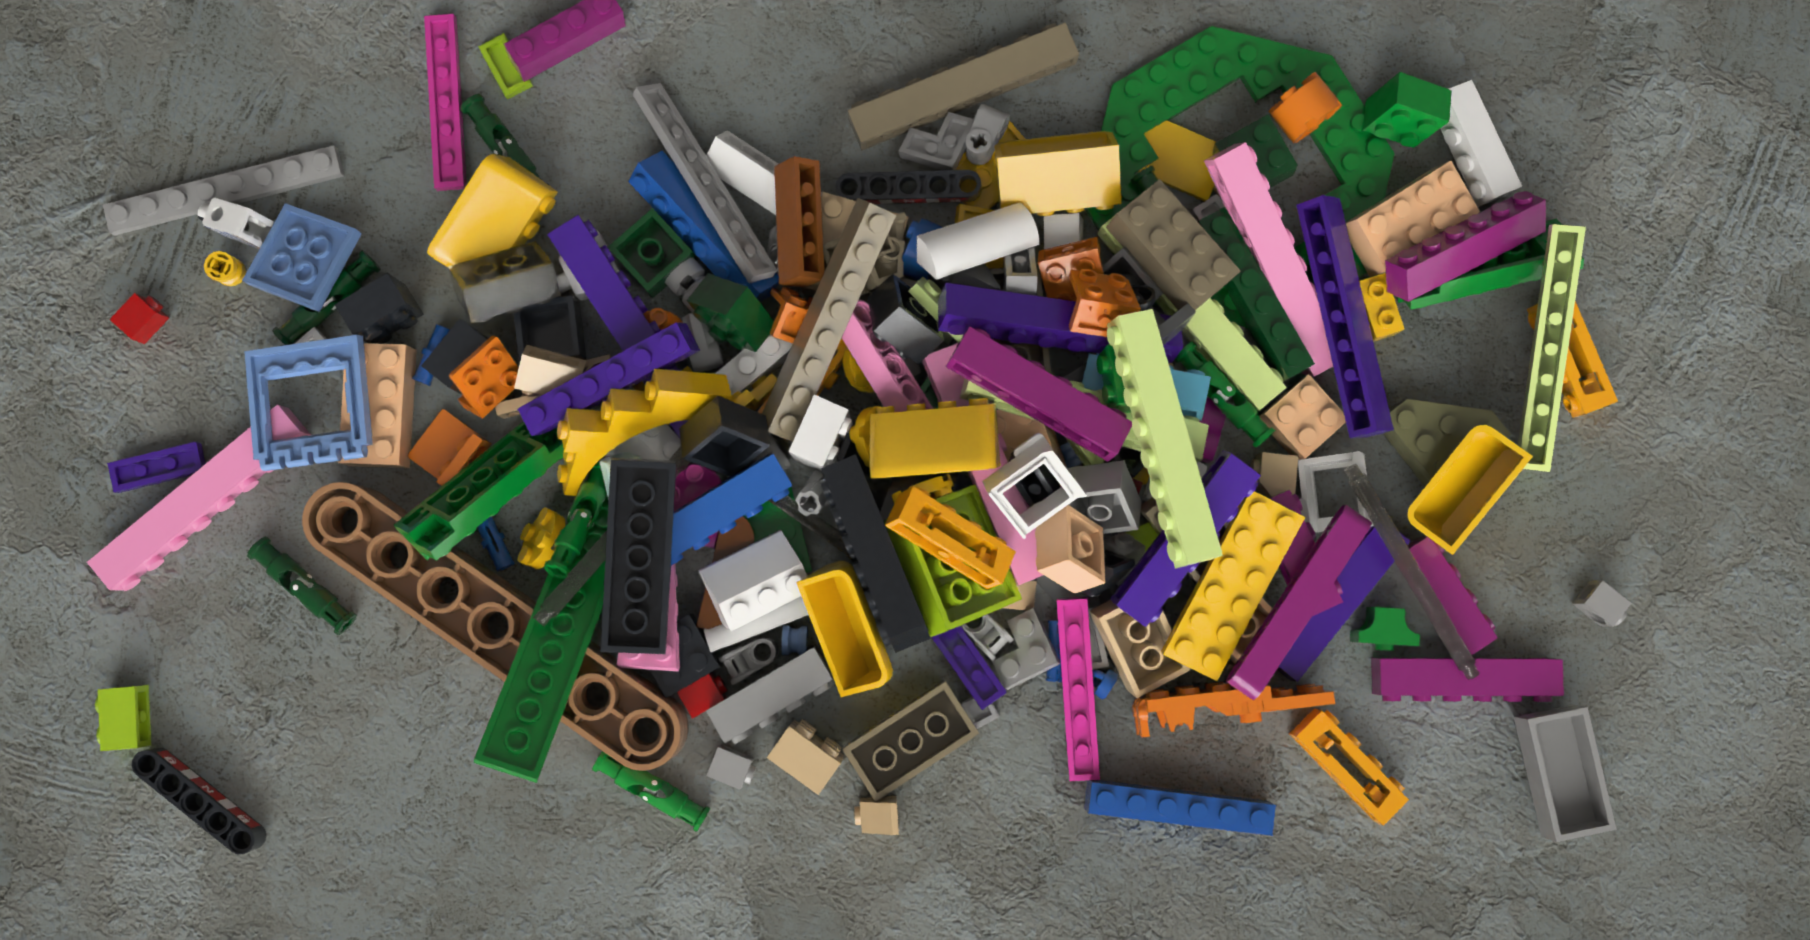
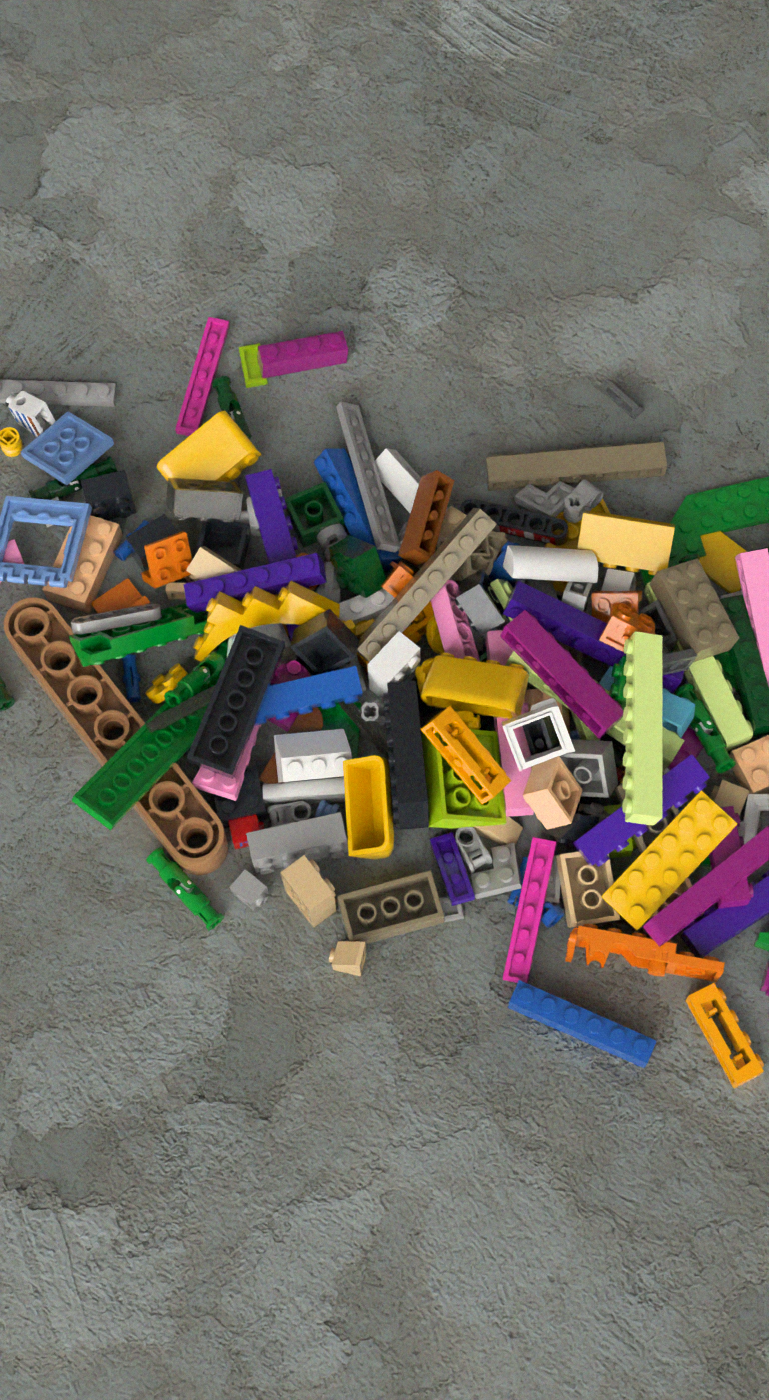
camera: 25 degrees right, 15 degrees down
none -> light grey beam [71,604,162,634]

